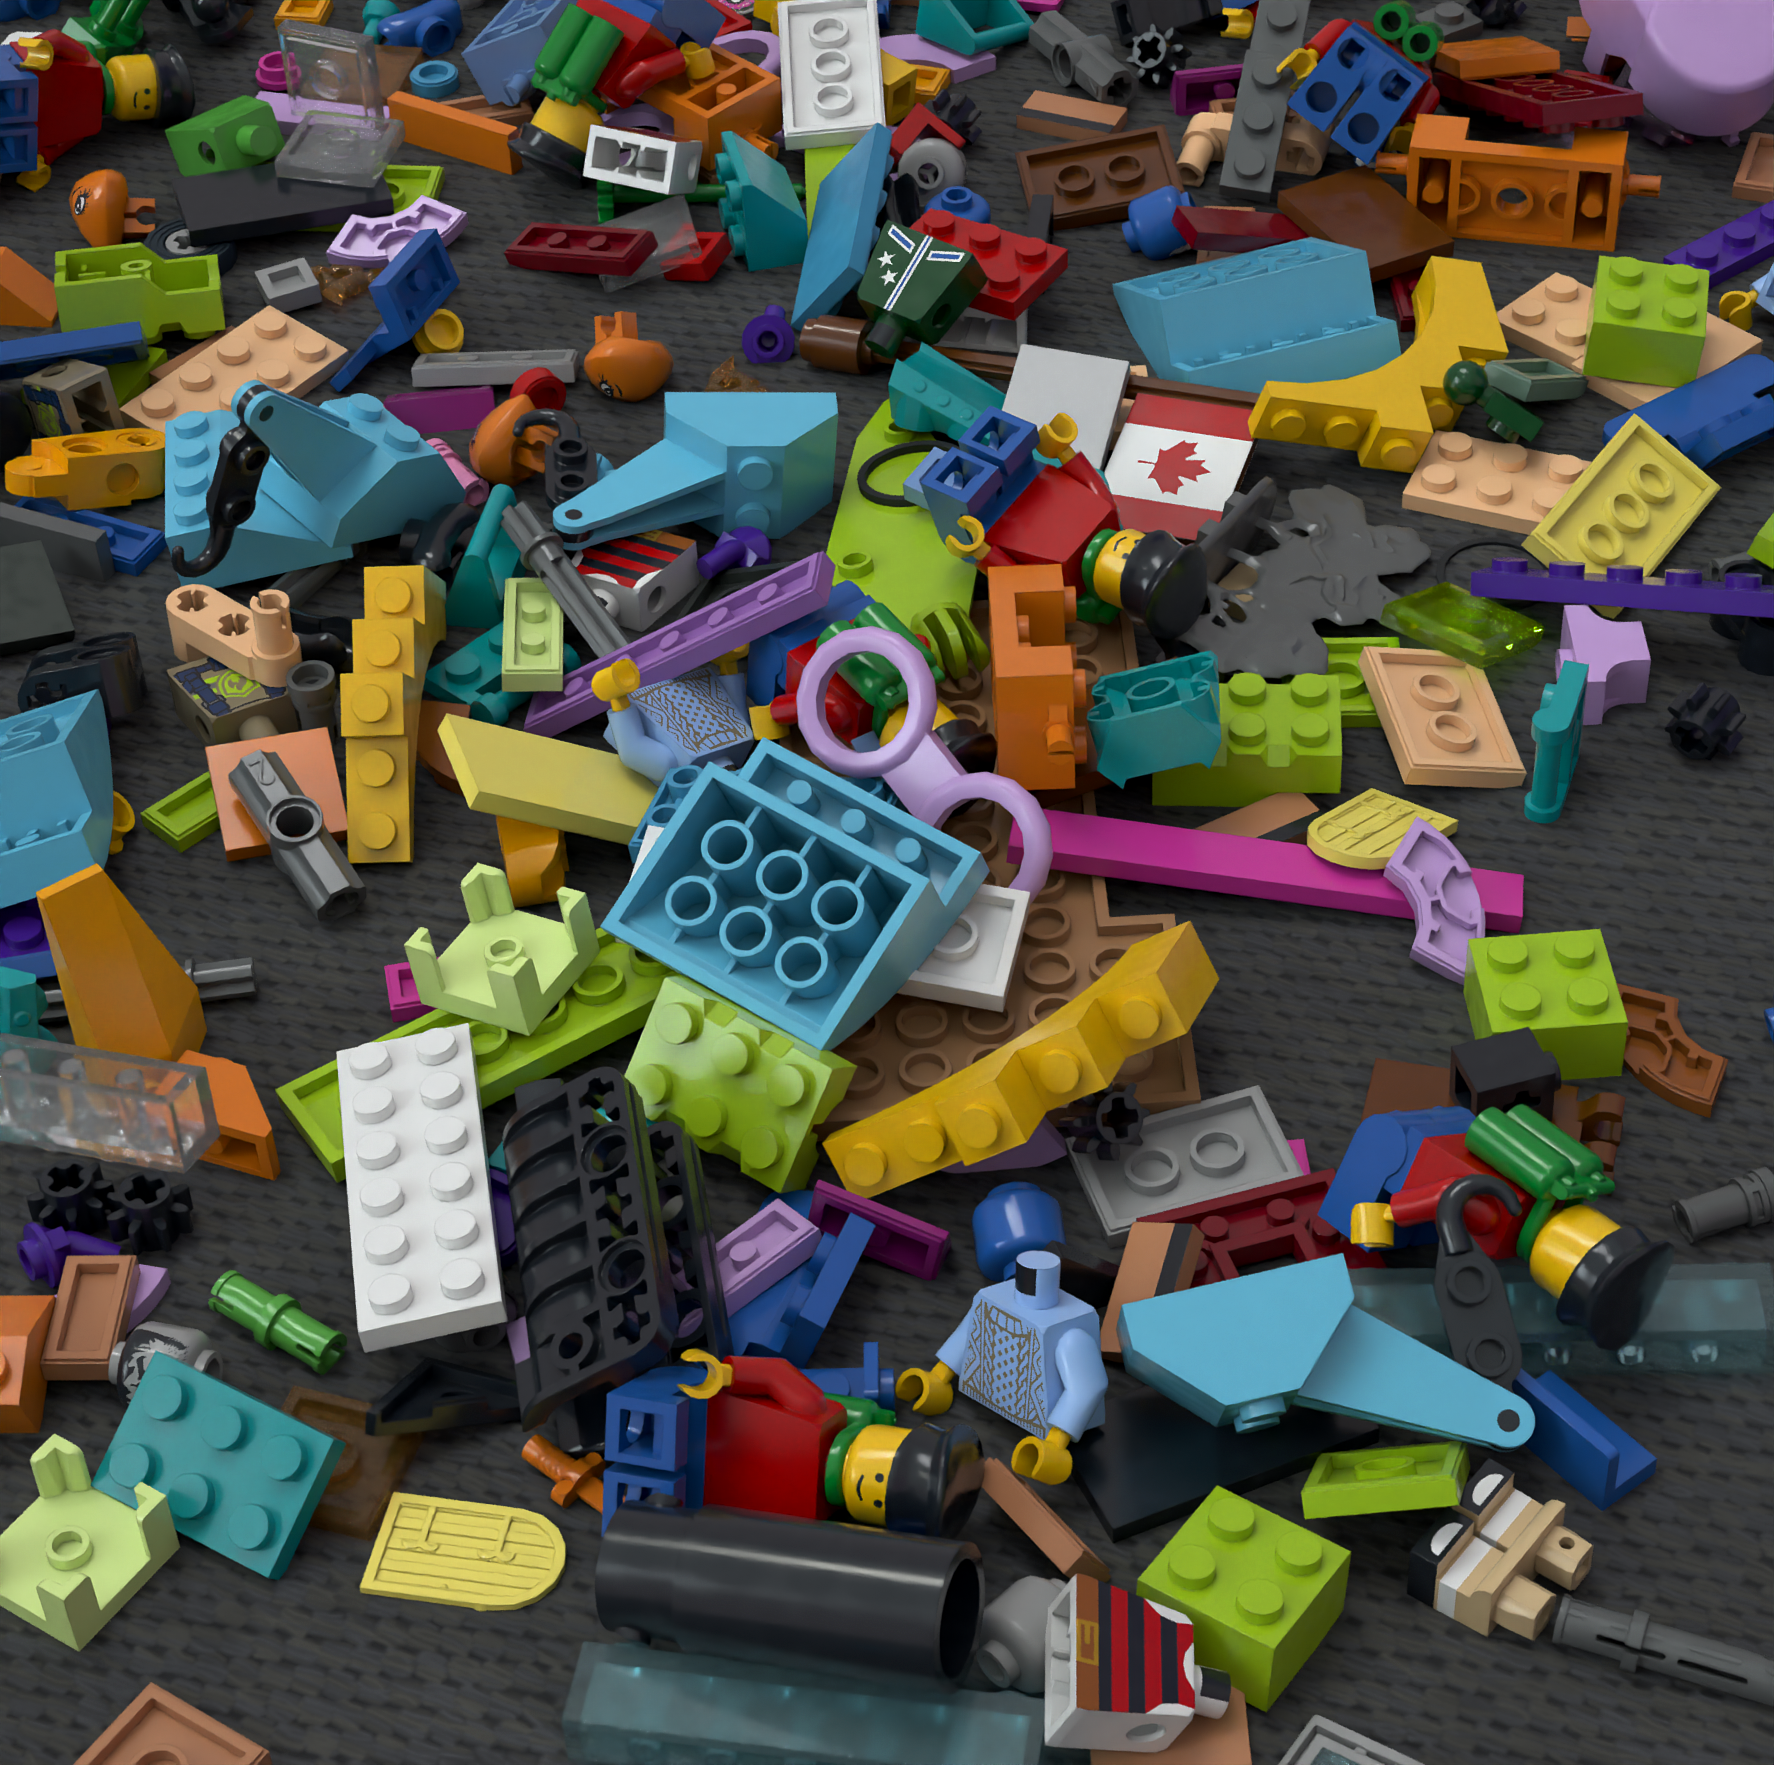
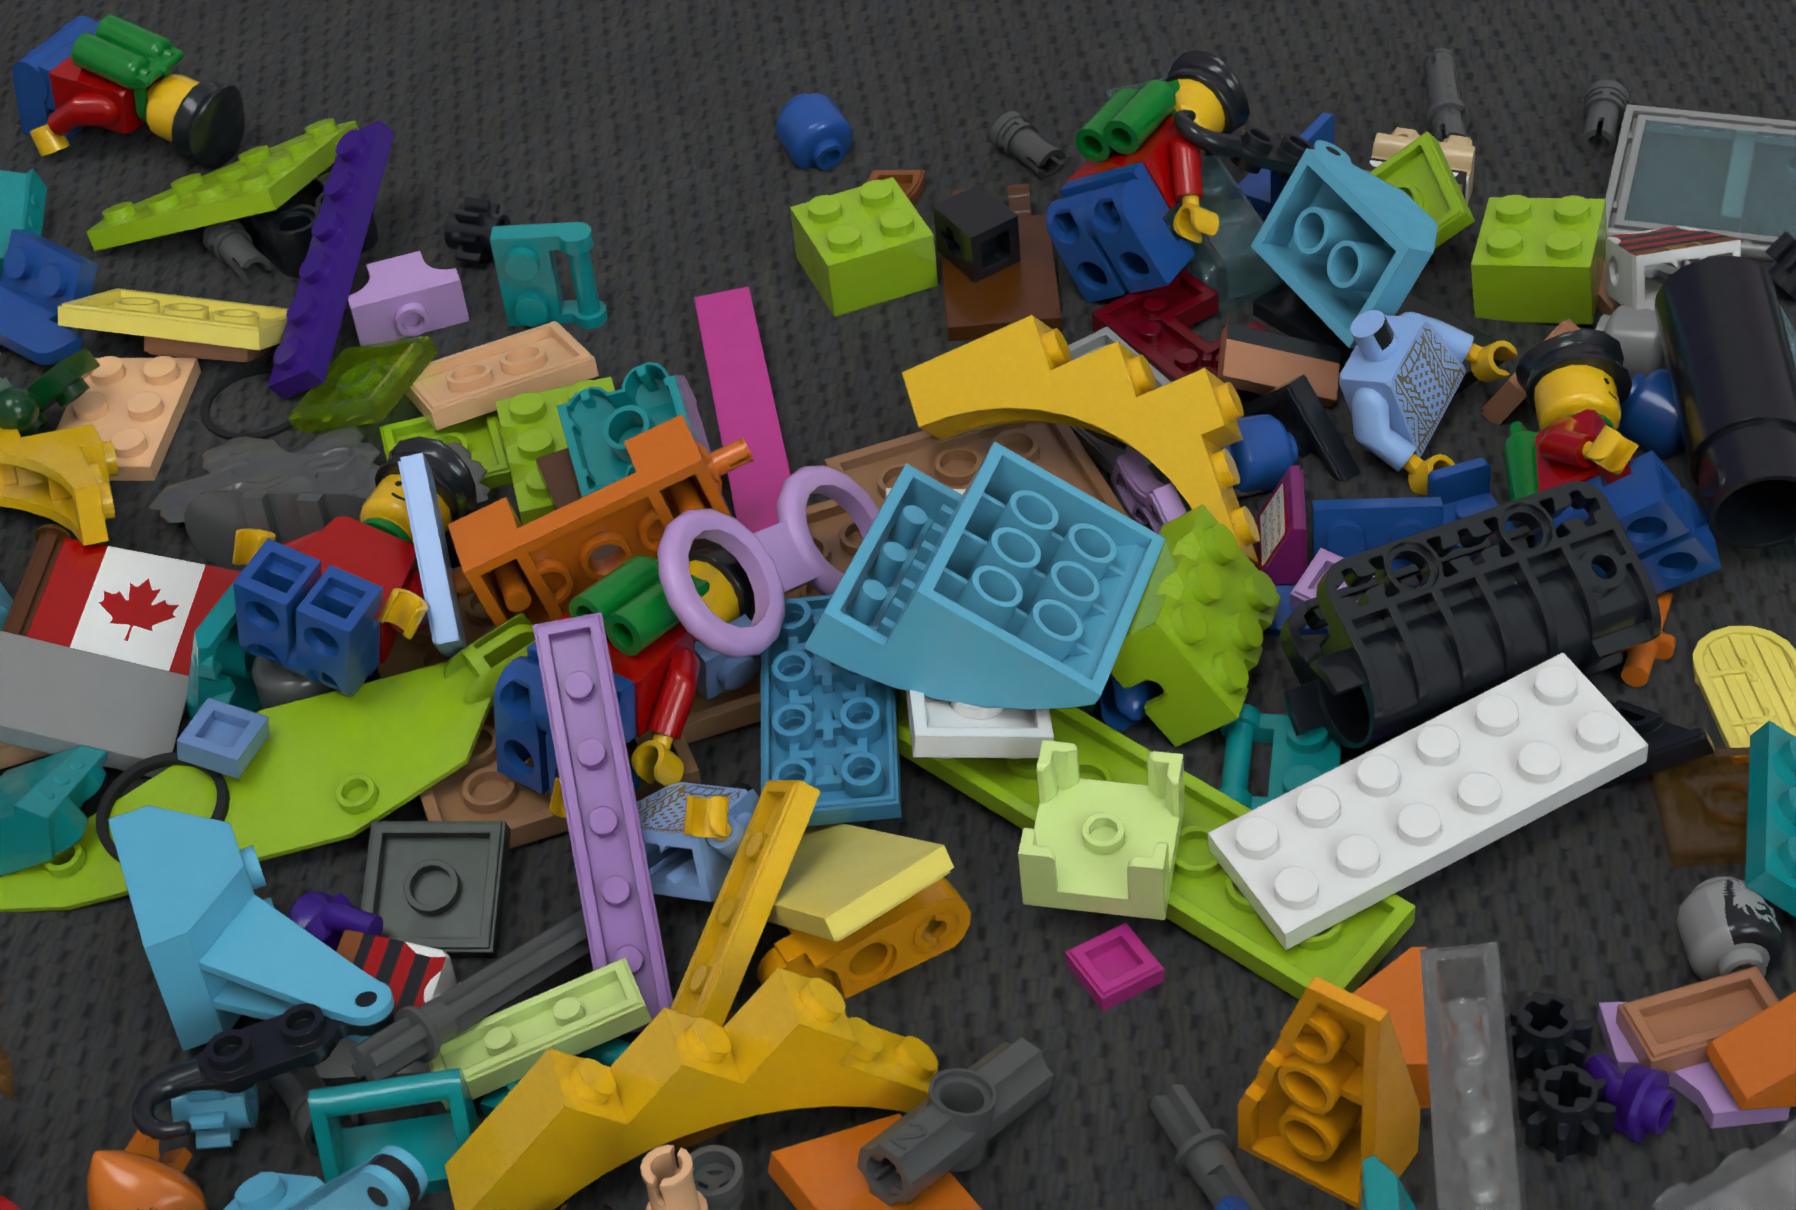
camera: 105 degrees left, 0 degrees up
bright green pin [208,1270,347,1375] -> none
light yellow window [1306,788,1459,870] -> none
lavender tile [1383,816,1485,985] -> none
none -> light blue tile [398,452,467,658]
none -> yellow tile [670,780,821,1027]

